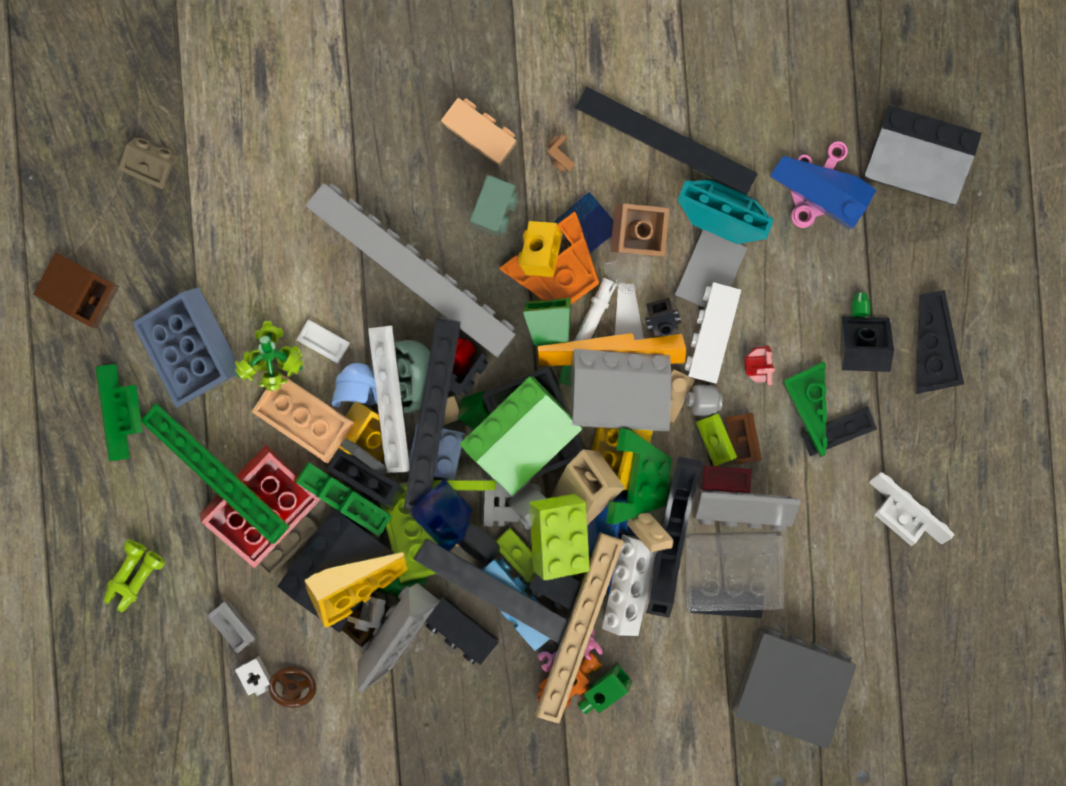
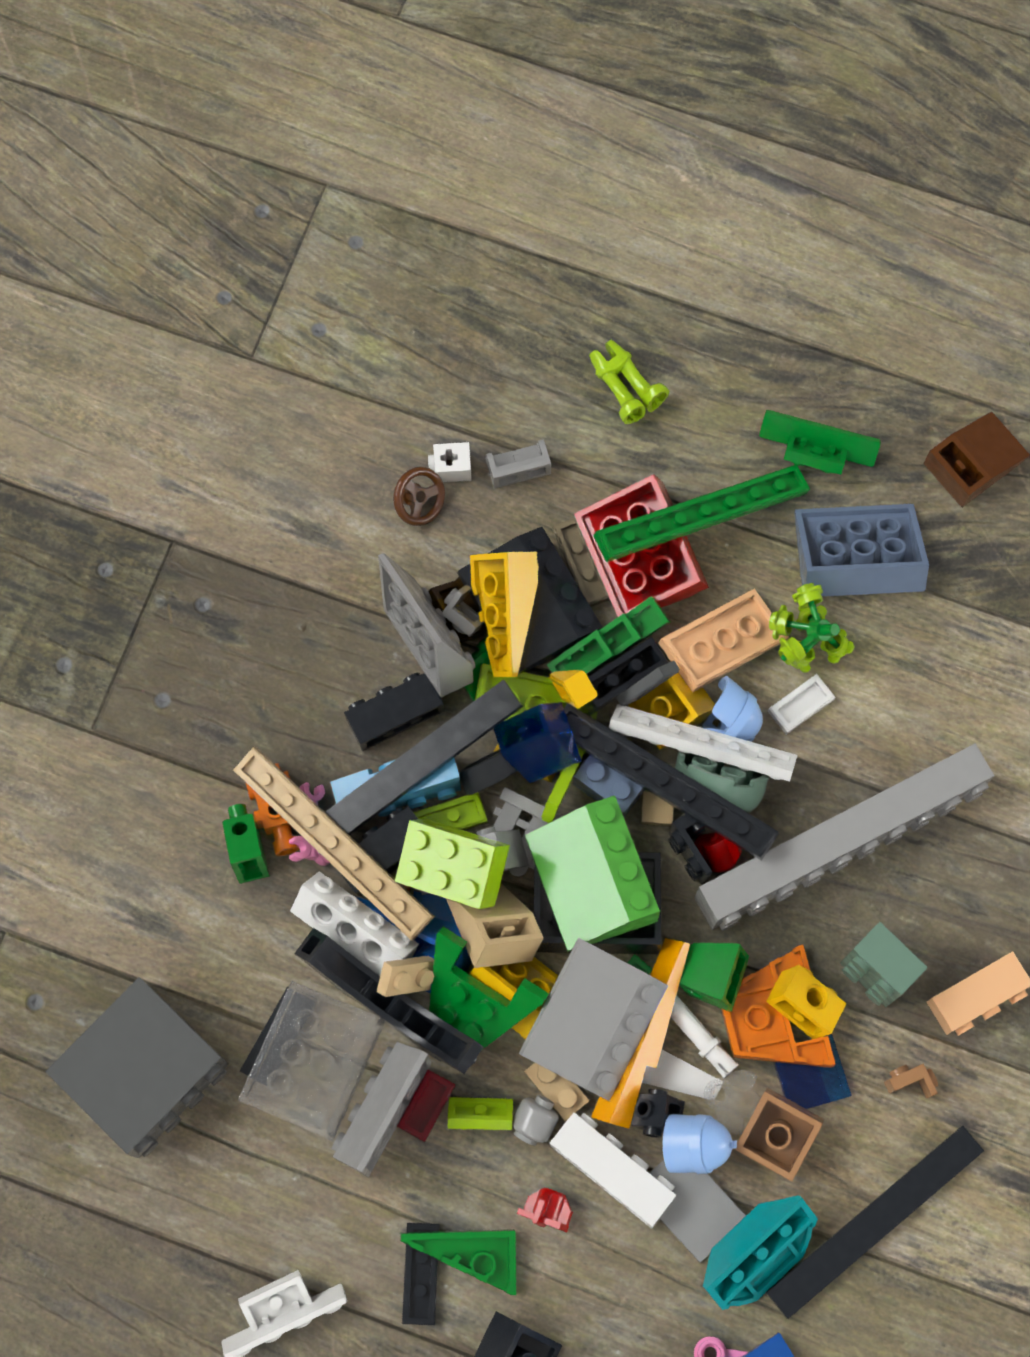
camera: 115 degrees right, 15 degrees down
green panel [457,391,490,430] -> none
reddish brown hinge [724,412,762,465] -> none
none -> yellow slope [549,670,597,708]
none -> light blue helmet [663,1114,737,1174]

